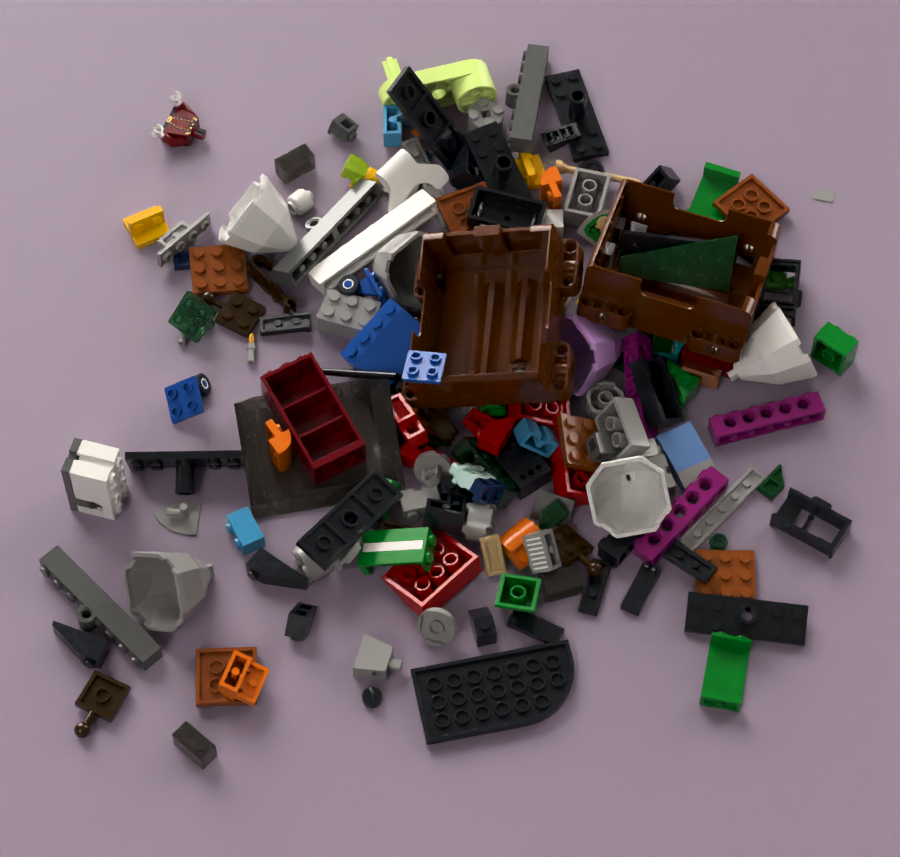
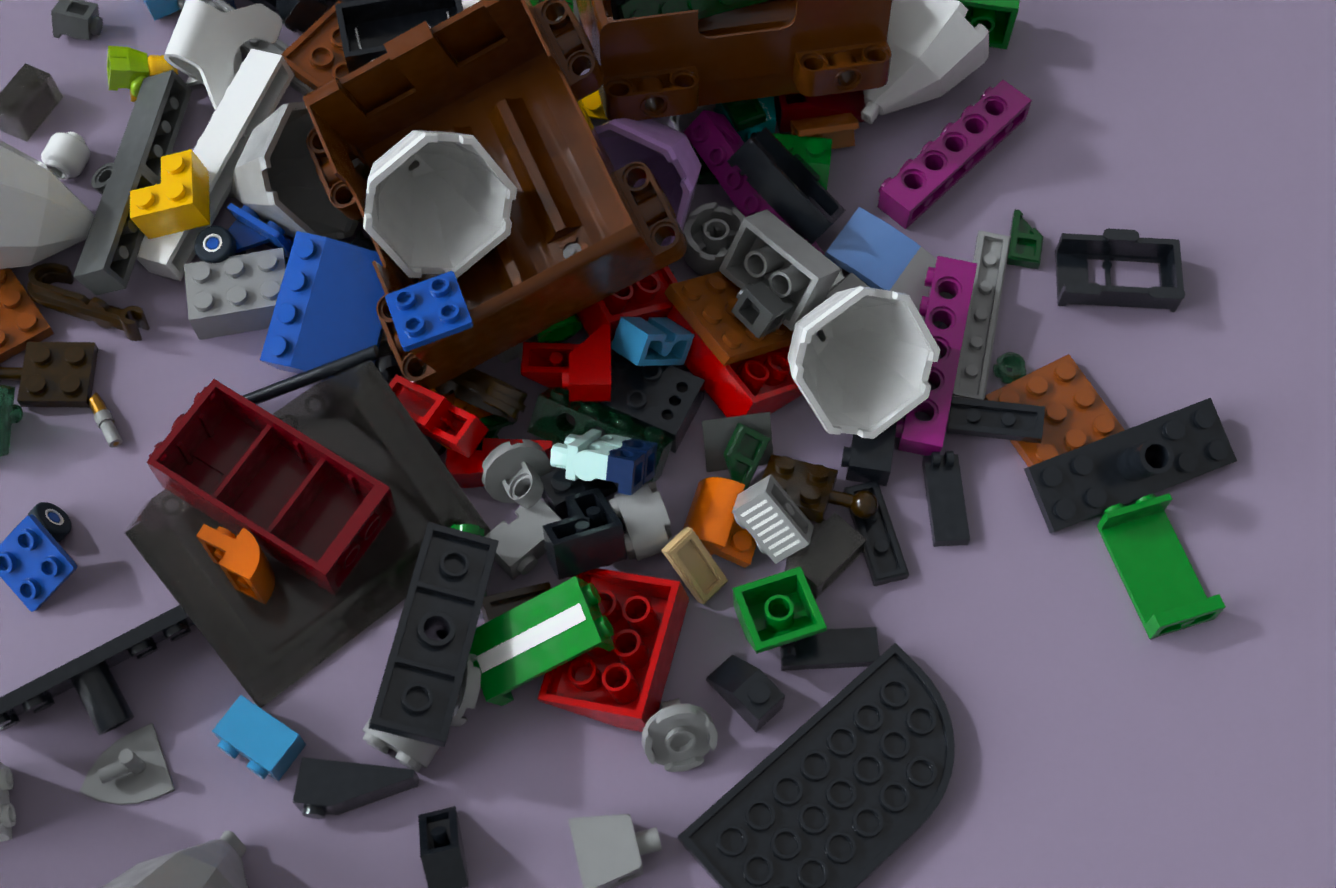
camera: 30 degrees left, 5 degrees up
black hinge [259,311,311,336] -> none
none -> yellow brick [130,149,210,239]
none -> white piece [363,130,517,278]

